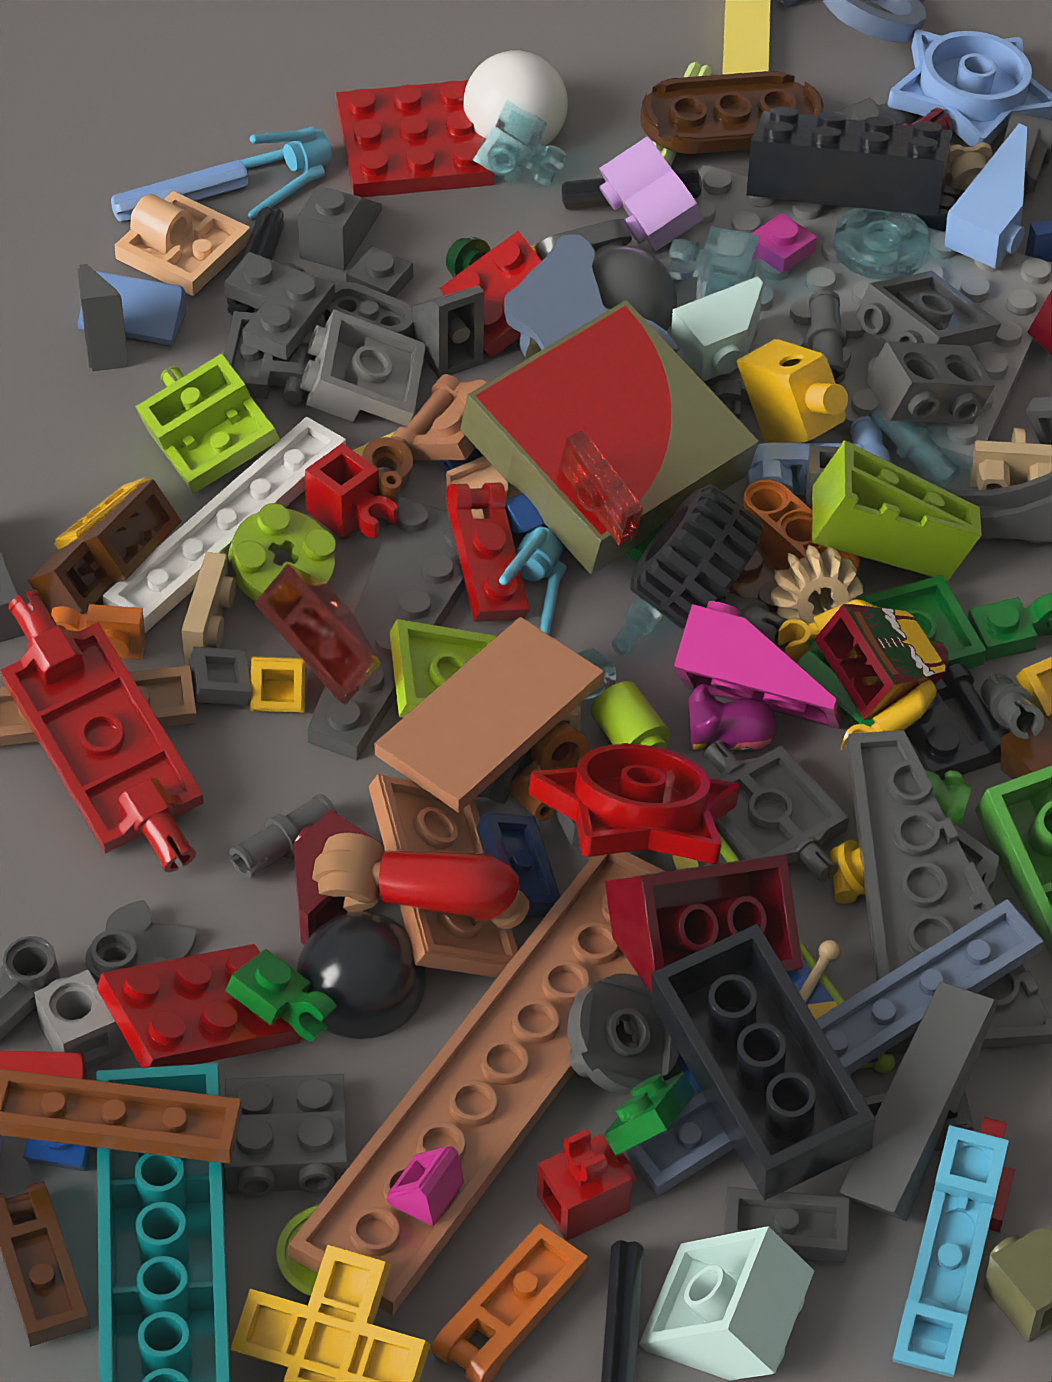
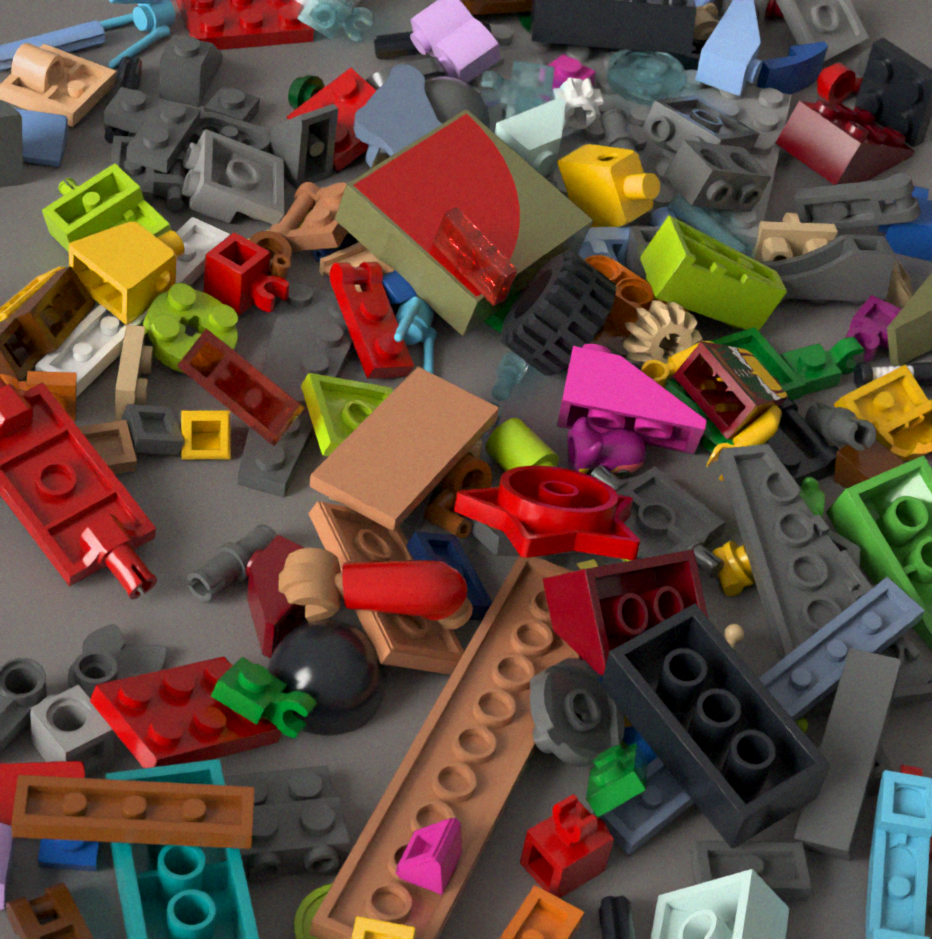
camera: 15 degrees left, 5 degrees down
none -> yellow torso [69,222,185,325]
none -> white gear [553,78,604,129]

